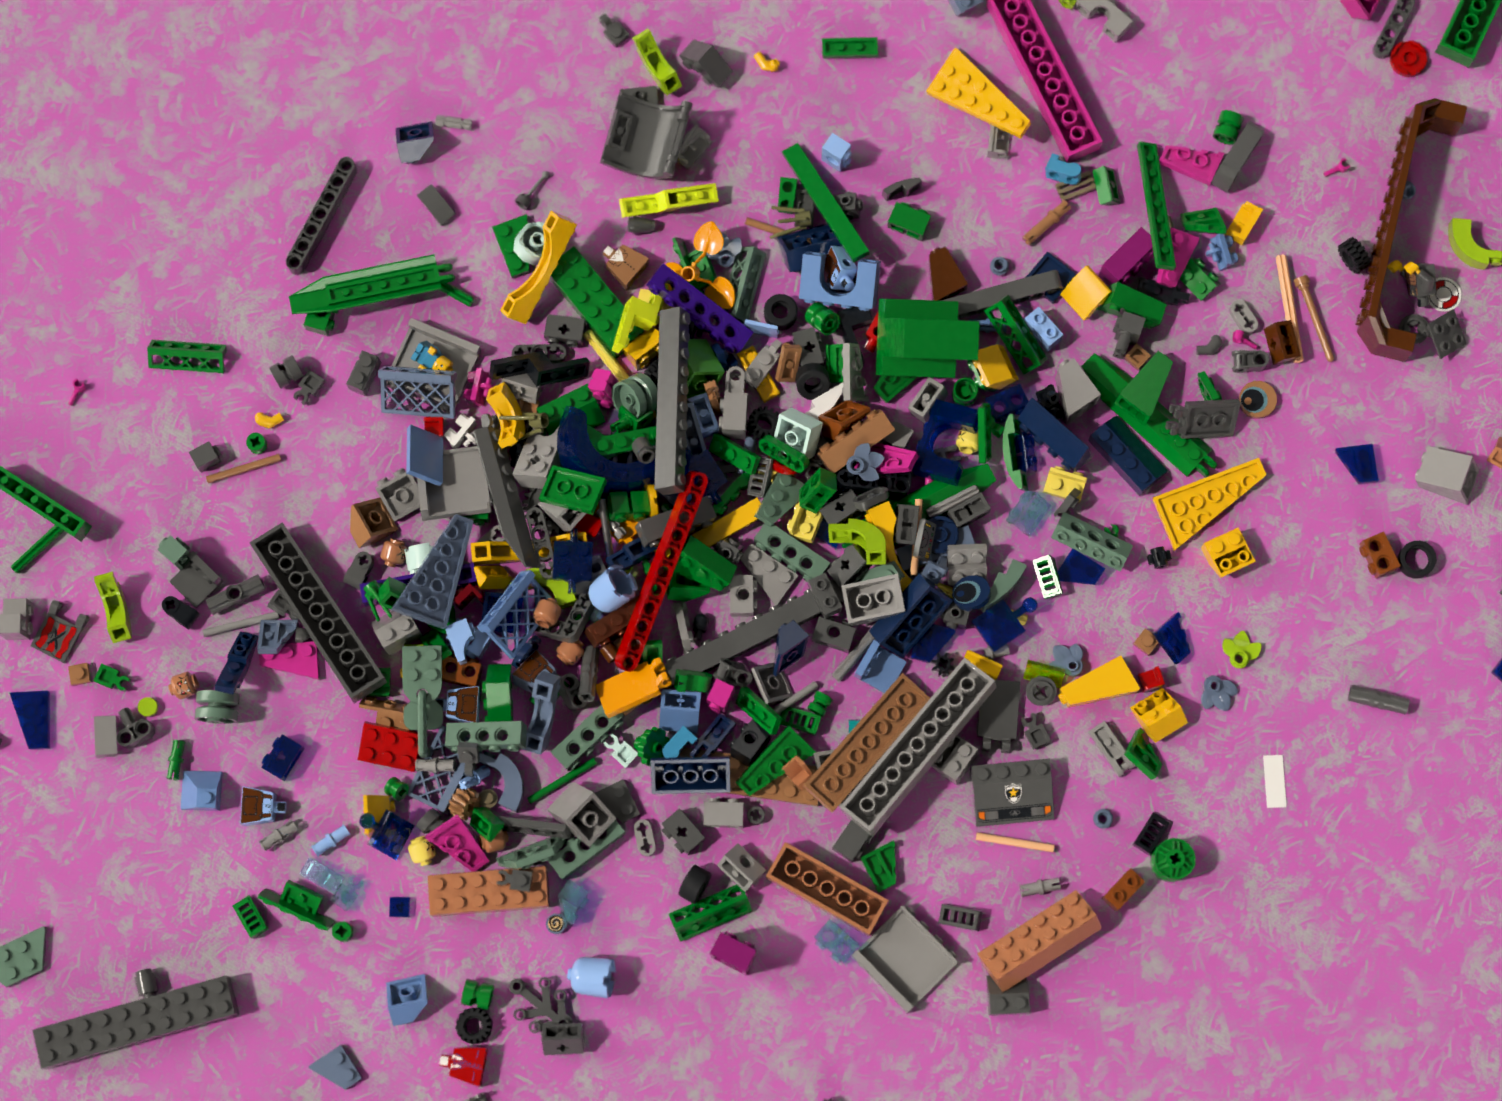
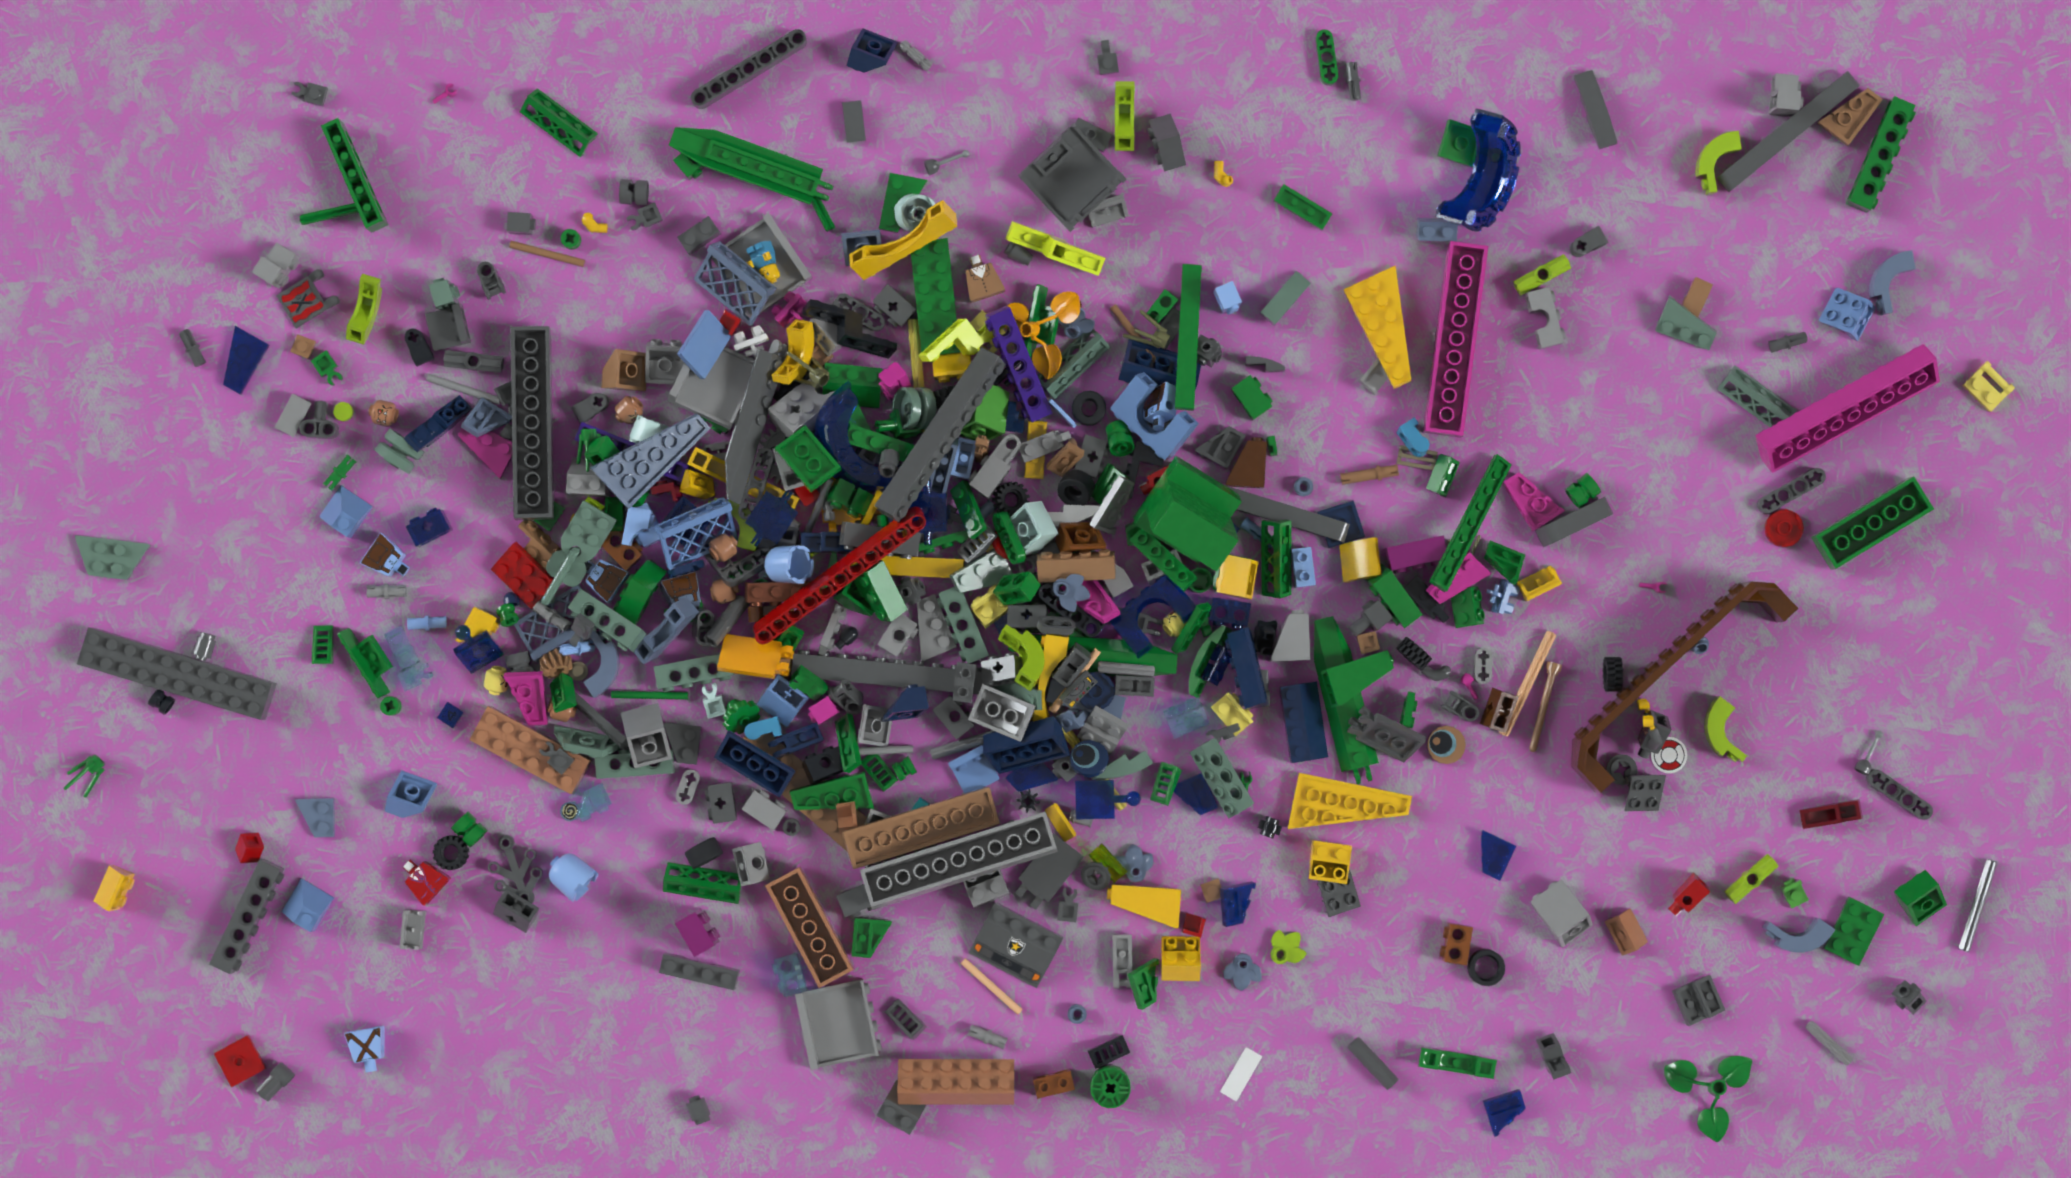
camera: 30 degrees right, 10 degrees up
none -> black wheel [148,689,175,715]
none -> dark grey piece [477,261,506,300]
none -> dark blue hinge [503,592,520,607]
none -> dark grey arch [659,952,740,990]
none -> sand blue slope [841,230,882,266]
none -> green plate [1129,529,1197,592]
none -> dark grey wing [1195,426,1246,469]
none -> sand green slope [1260,271,1311,326]
none -> green tile [1266,435,1277,457]
none -> dark grey hinge [1317,870,1361,917]
none -> black tyre [1396,637,1432,671]
none -> green slope [1418,1047,1497,1079]

